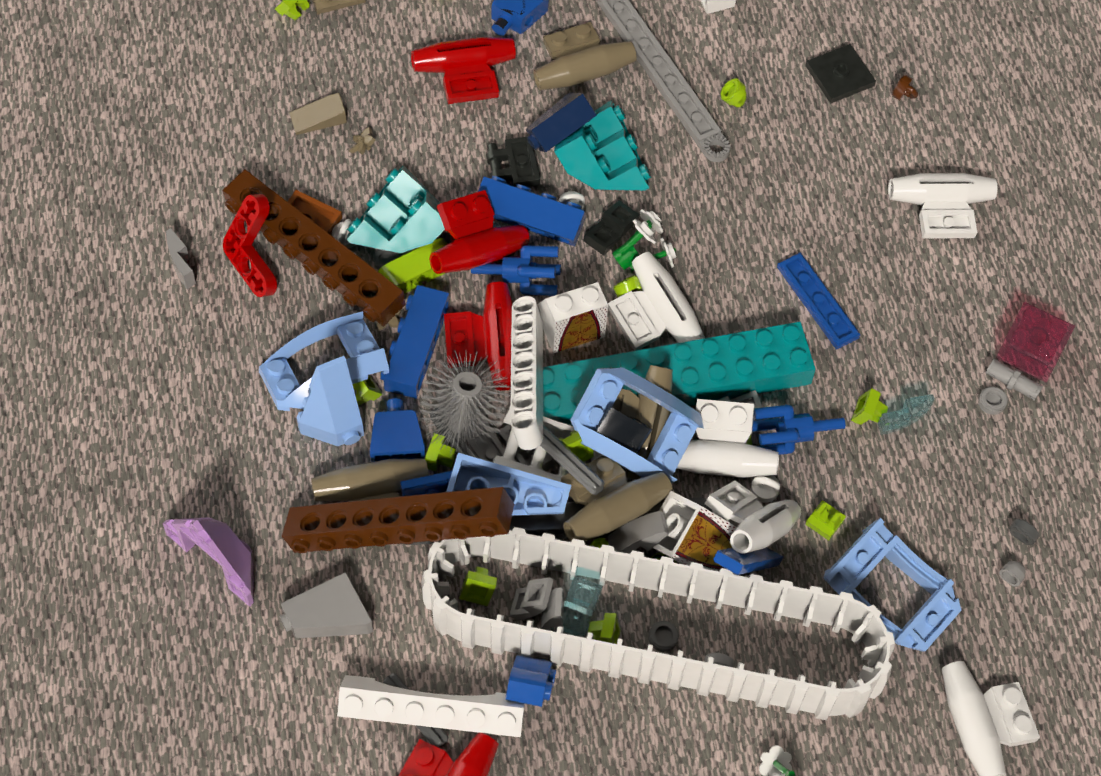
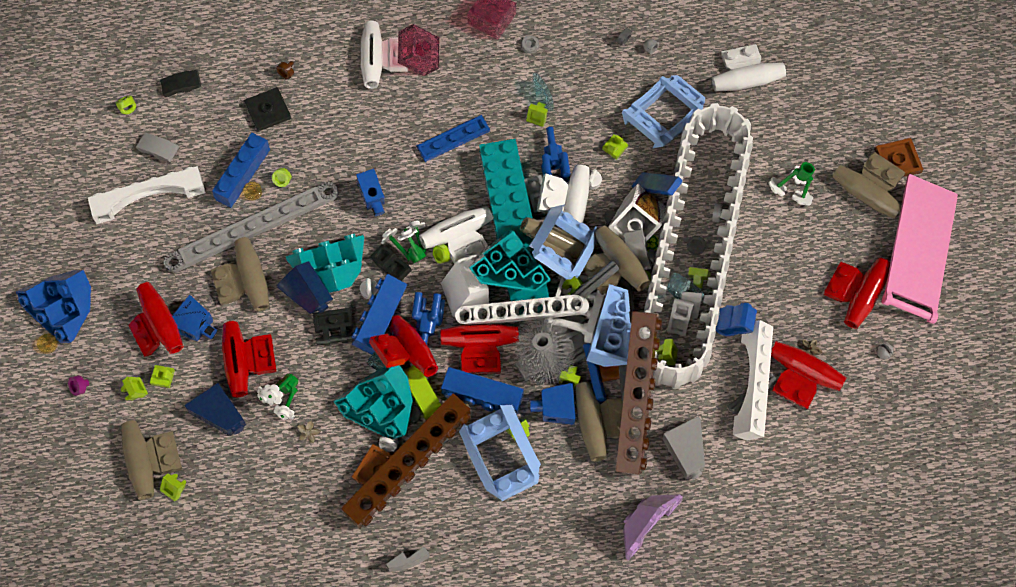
camera: 85 degrees left, 5 degrees up
red beam [223,194,277,297] -> none
dark tan slope [289,93,347,135] -> none
light blue wedge [296,356,364,446] -> none
black panel [595,406,652,454] -> none
white plate [705,481,801,554] -> none
light grey pin [985,359,1043,401] -> none
none -> dark blue slope [185,383,246,436]
none -> blue brick [212,132,270,208]
none -> clear yellow tile [243,182,262,201]
none -> plant [257,373,298,420]
none -> blue torso [356,169,385,216]
none -> clear pink brick [398,24,439,76]
none -> teal brick [469,230,551,291]

